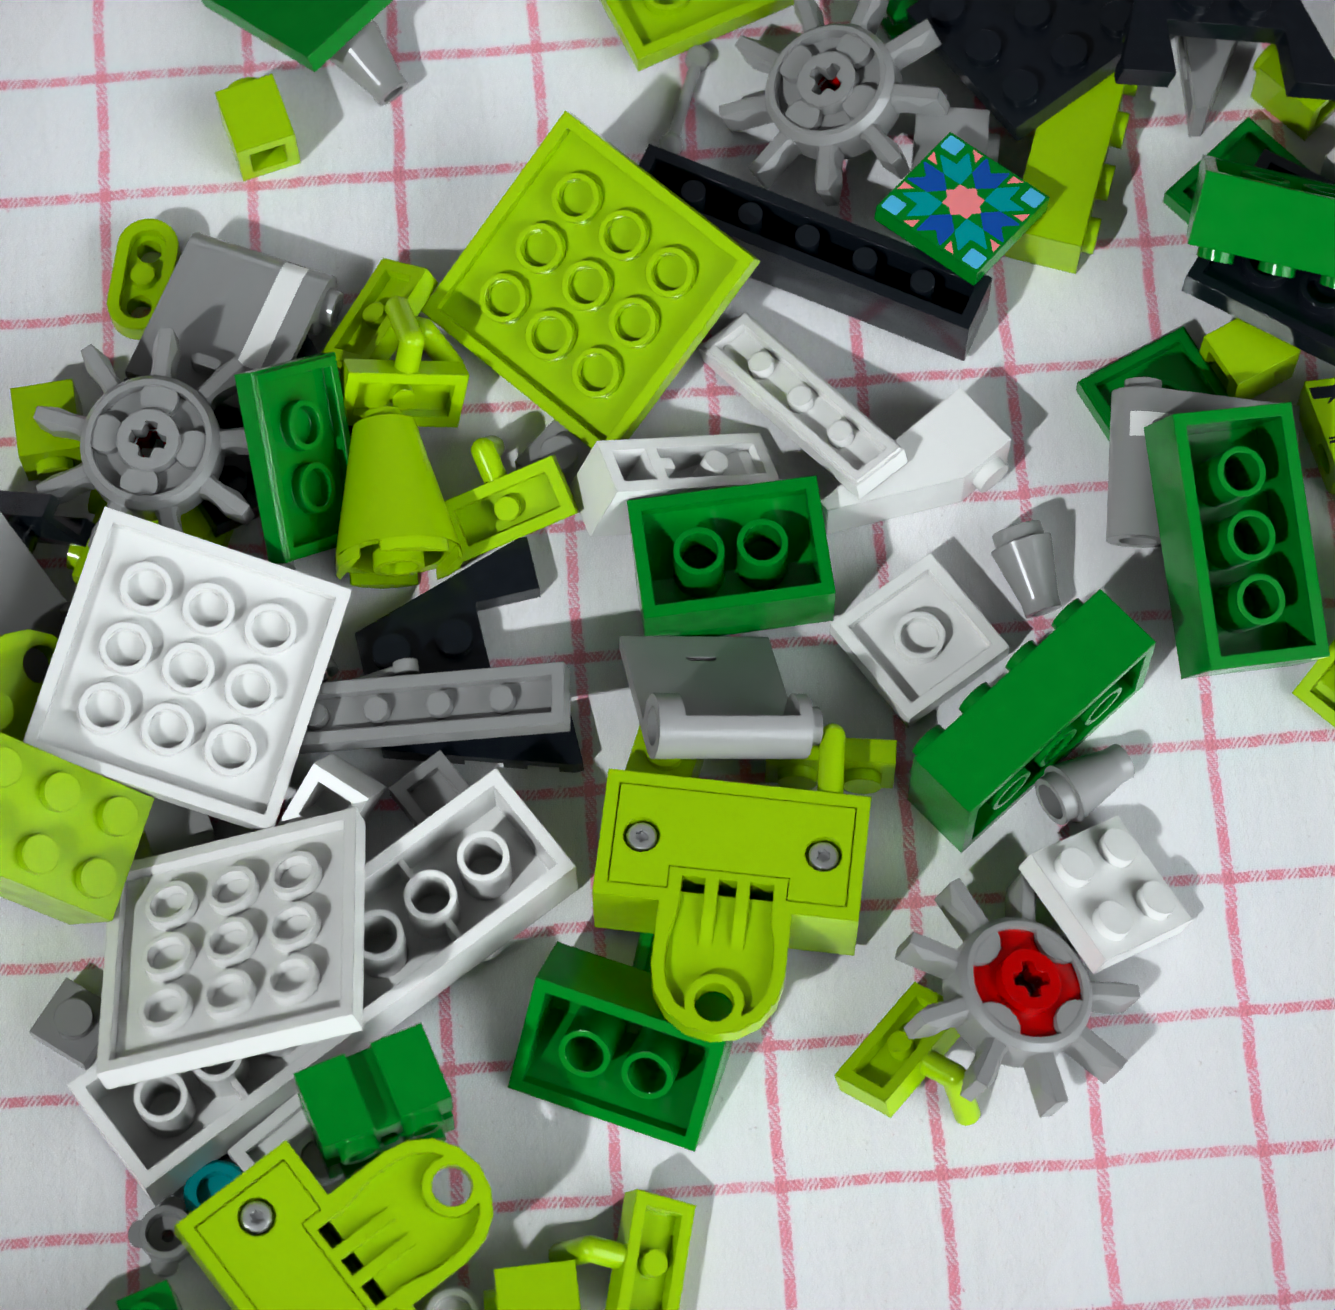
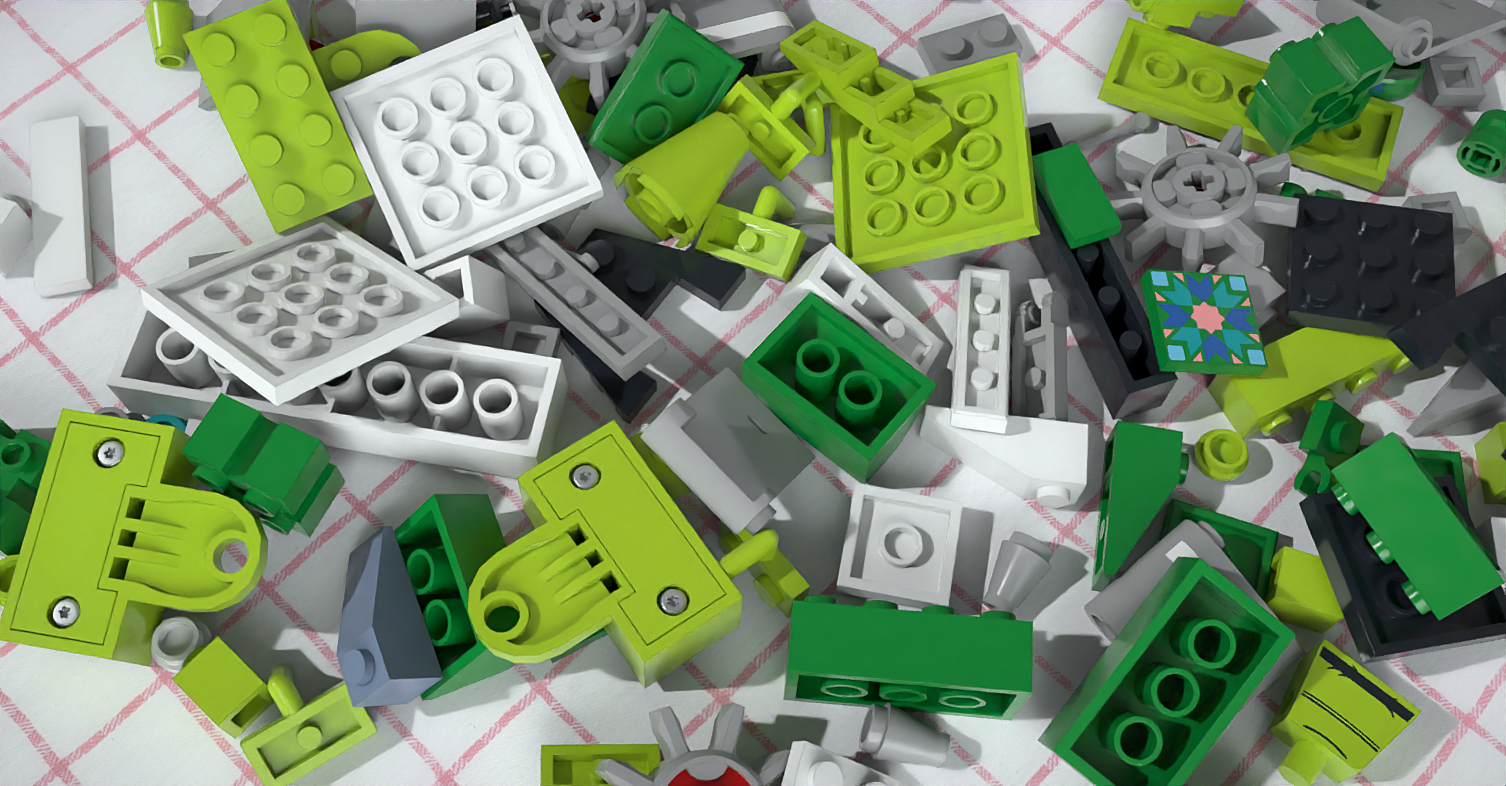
camera: 45 degrees right, 5 degrees down
none -> sand blue slope [336,526,443,707]
none -> lime slope [779,20,952,157]
none -> light grey plate [917,13,1023,76]
none -> light grey hinge [1012,291,1070,422]
none -> green tile [1032,142,1122,249]
none -> green slope [1091,420,1189,592]
none -> lime plate [1193,429,1249,482]
none -> green plate [1294,400,1365,497]

